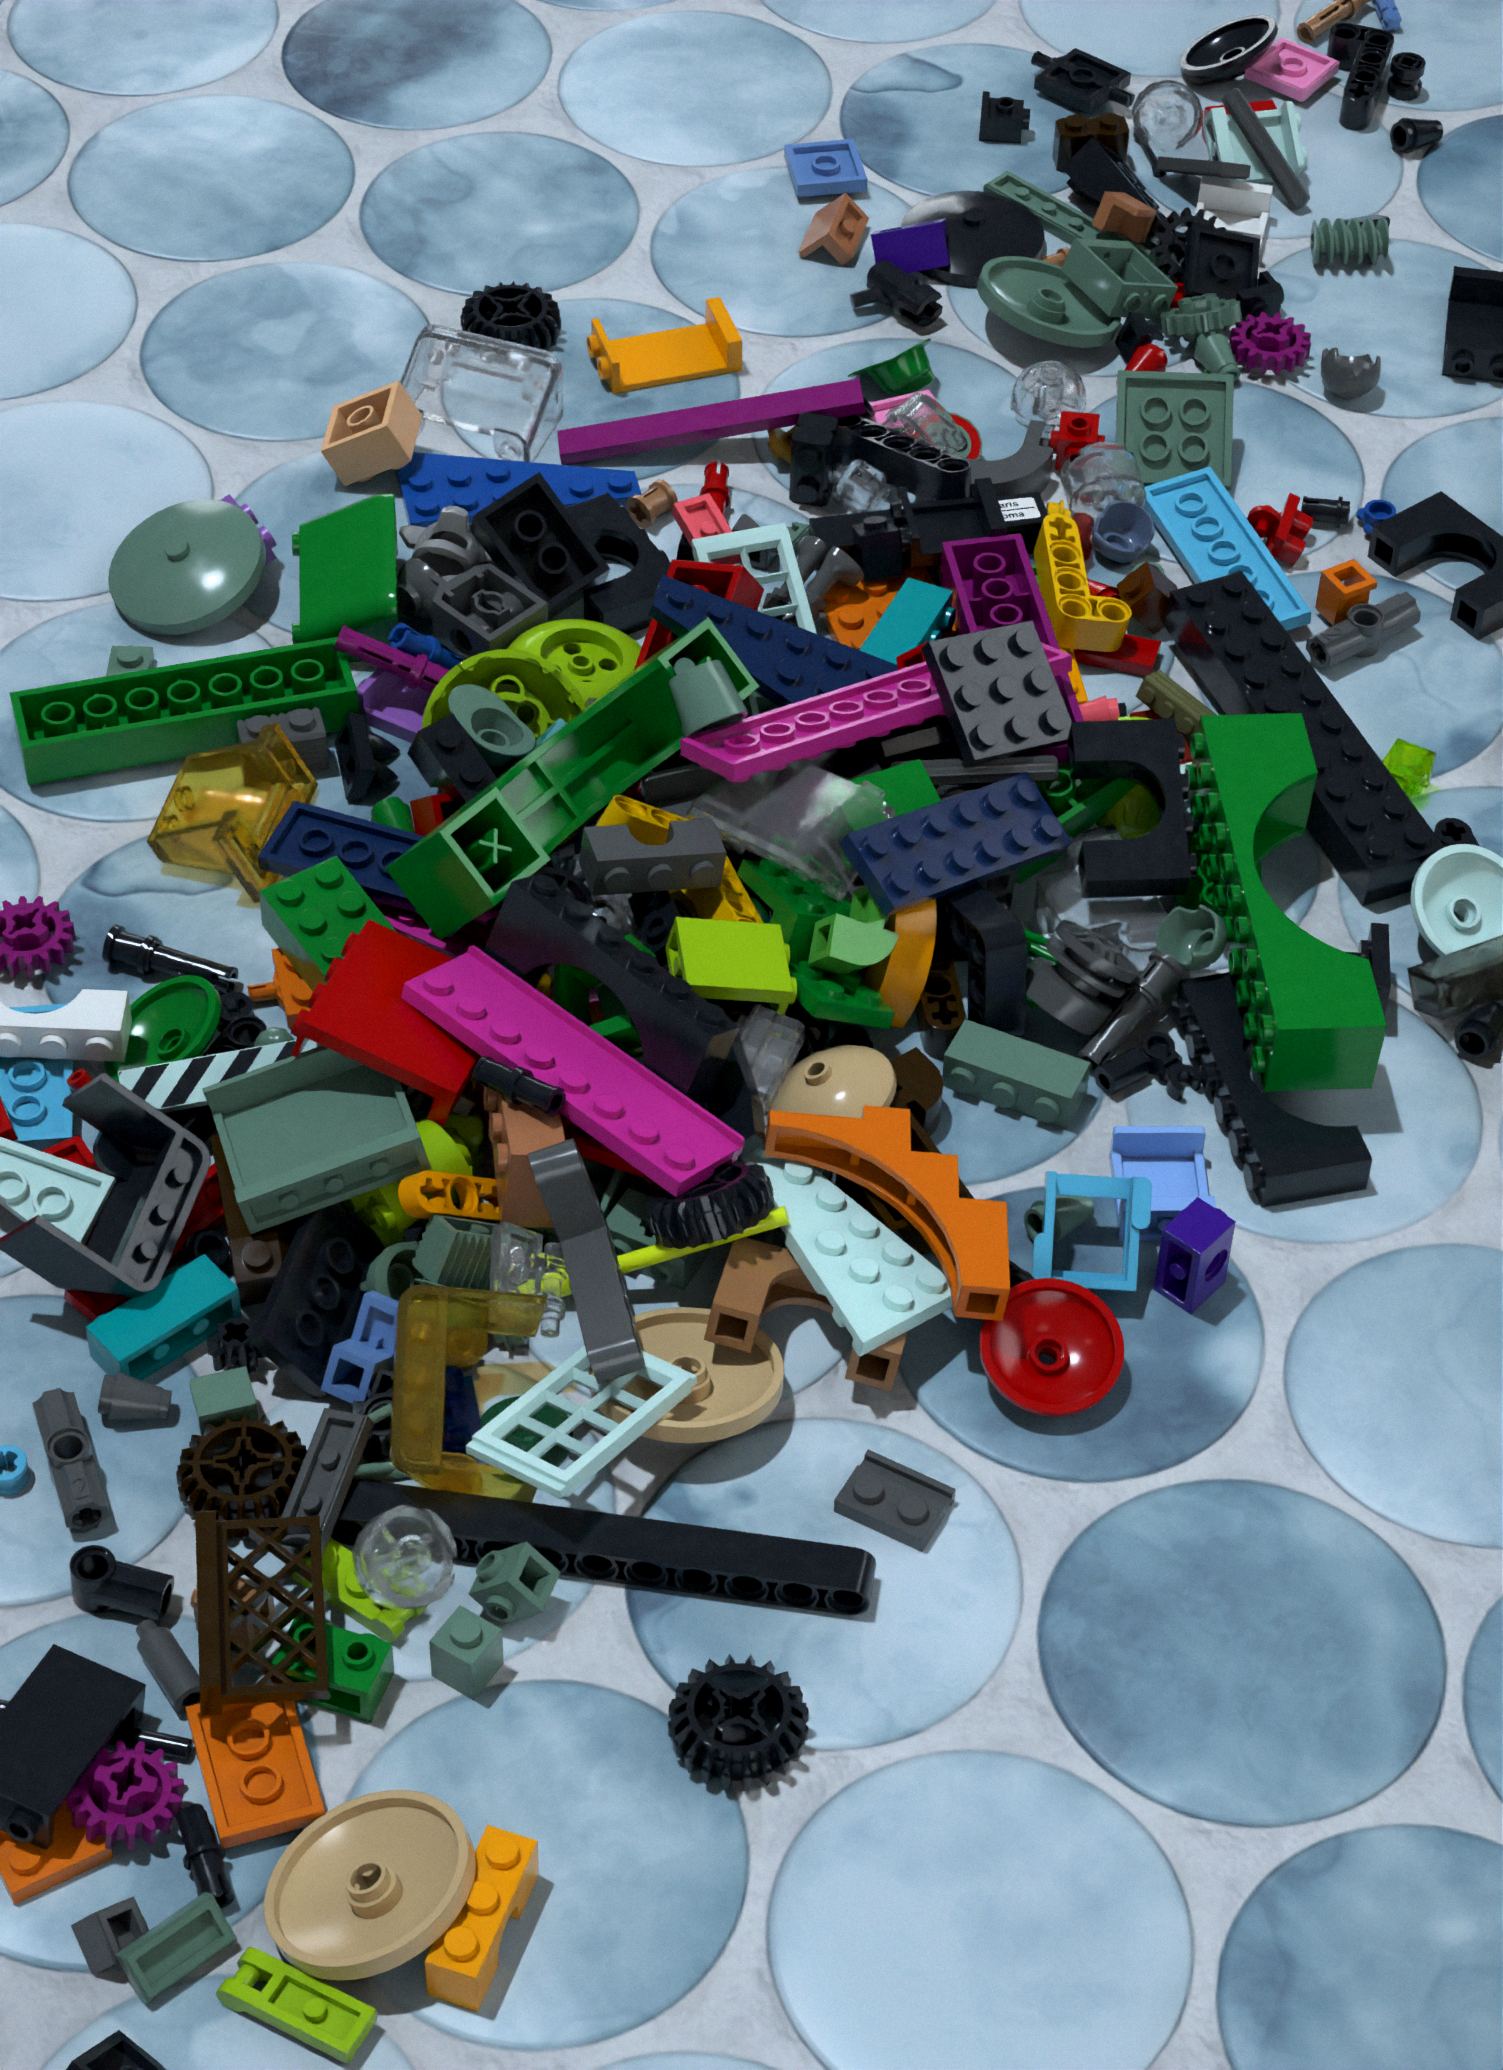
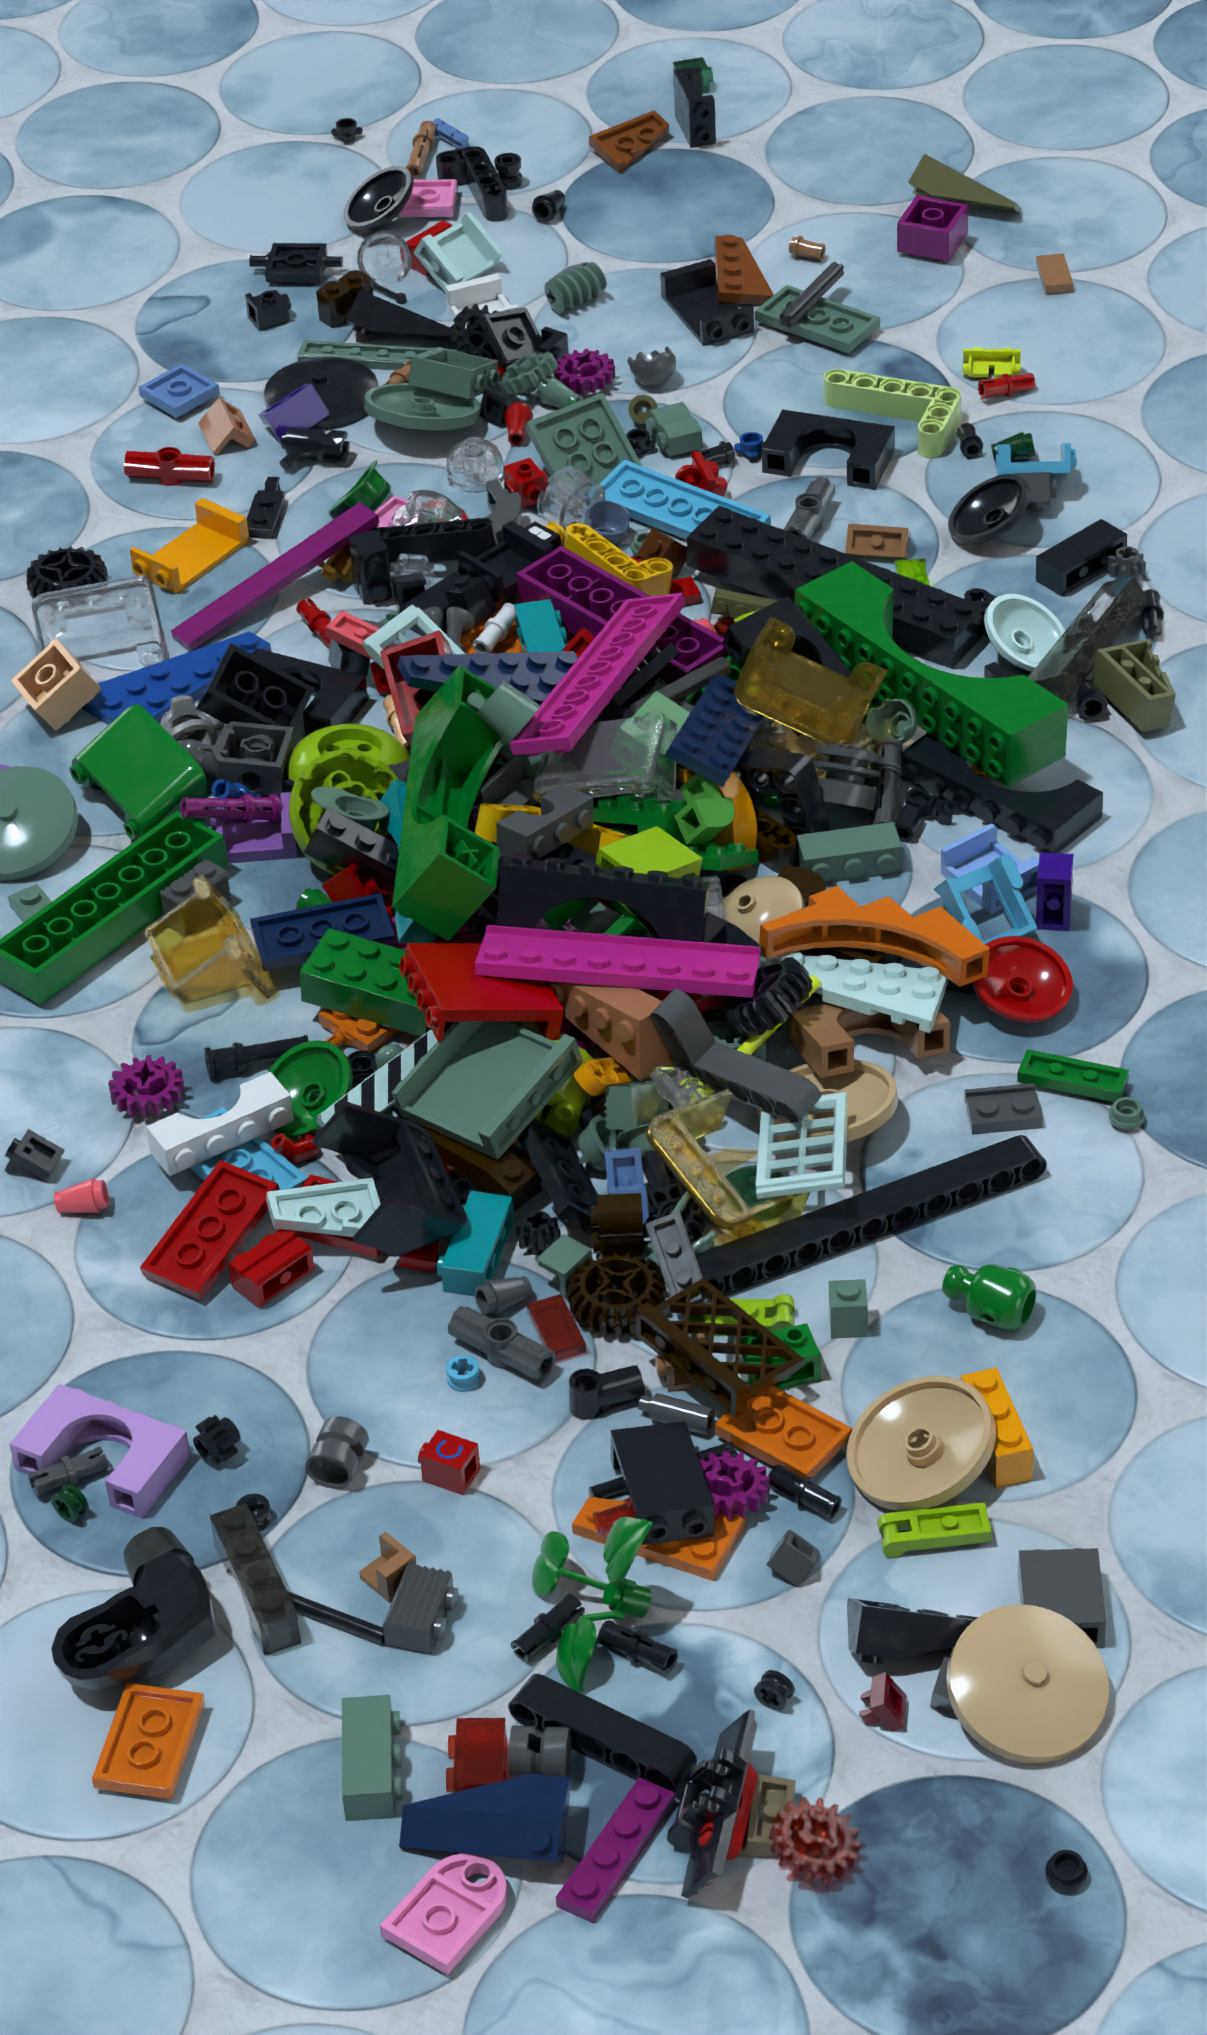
camera: 30 degrees left, 5 degrees down
sand green tile [115,1892,238,2004] -> none
black tile [334,712,400,802] -> none
clear cylinder [352,1505,457,1610] -> none
sand green brick [469,1541,561,1625] -> none
black pin [472,1056,566,1117] -> none
medium nougat bush [626,479,678,529] -> none
black gear [668,1654,809,1791] -> none
black plate [921,621,1072,767] -> none
nougat panel [1091,191,1157,243] -> none
dark grey tile [1157,156,1251,180] -> none
dark grey axle [1222,88,1310,210] -> none
orange brick [1315,559,1378,626] -> none
none -> red piece [124,447,216,486]
none -> black hinge [247,477,285,538]
none -> black panel [391,573,426,613]
none -> white pin [473,603,515,654]
none -> clear red tile [526,1294,586,1361]
none -> dark brown brick [591,1193,645,1259]
none -> black plate [626,428,656,455]
none -> olive tile [628,395,658,424]
none -> sand green brick [646,402,703,457]
none -> clear yellow windscreen [734,617,888,745]
none -> medium nougat panel [845,524,911,560]
none -> green piece [942,1264,1037,1332]
none -> green plate [1017,1049,1129,1102]
none -> sand green plate [1109,1097,1144,1130]

